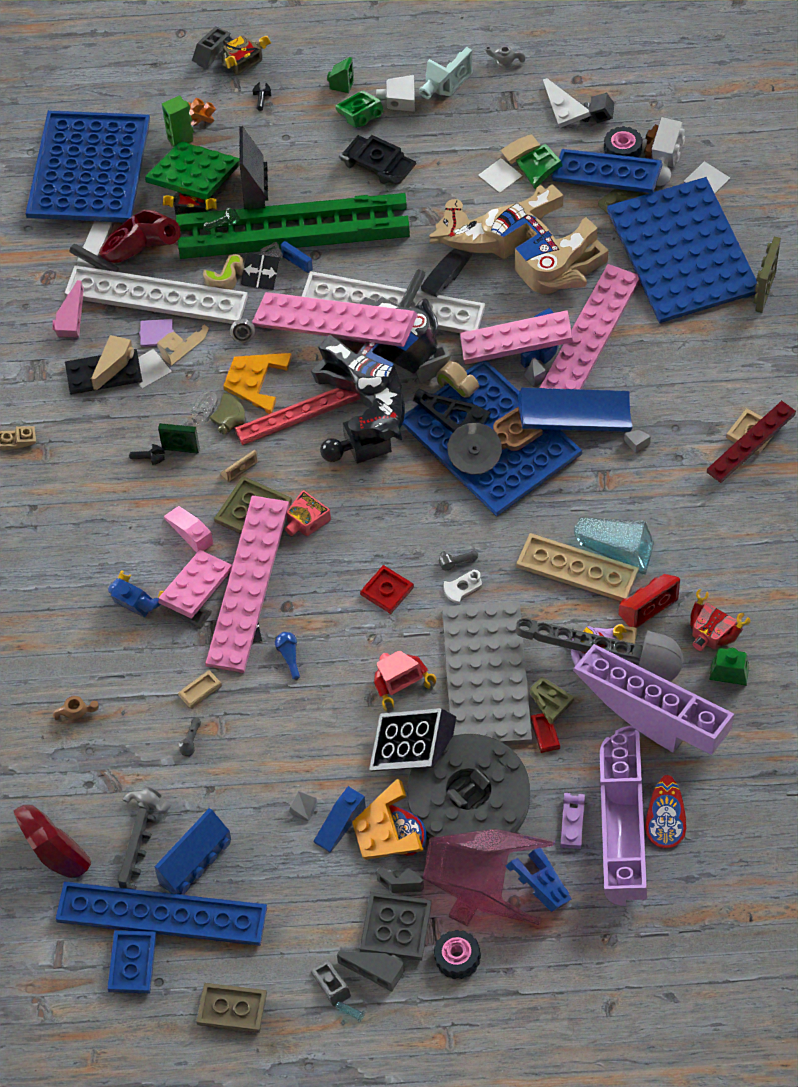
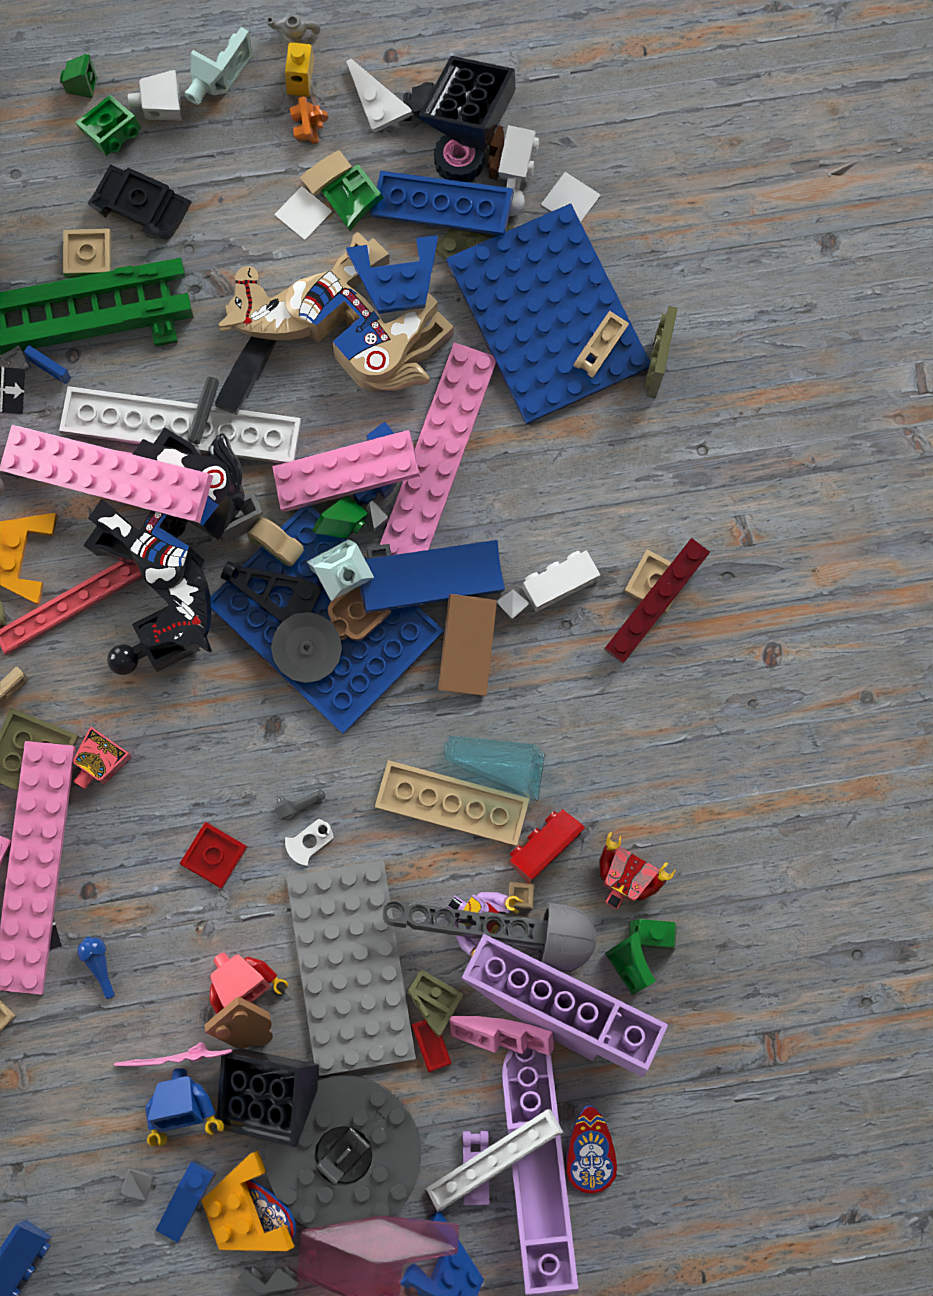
camera: 15 degrees left, 20 degrees up
none -> tan plate [63,229,111,277]
none -> bright pink piece [114,1042,232,1066]
none -> blue torso [145,1068,224,1146]
none -> green tile [150,318,178,347]
none -> medium nougat plate [204,996,273,1048]
none -> yellow torso [285,42,314,97]
none -> orange hips [290,96,328,144]
none -> light aqua plate [307,539,374,601]
none -> green slope [312,496,368,538]
none -> blue wing [346,235,438,314]
none -> black slope [419,56,516,150]
none -> white tile [426,1109,563,1212]
none -> medium nougat tile [438,594,497,696]
none -> bright pink slope [449,1016,554,1056]
none -> white brick [522,550,600,612]
none -> tan plate [573,311,629,378]
none -> green plate [605,932,655,995]

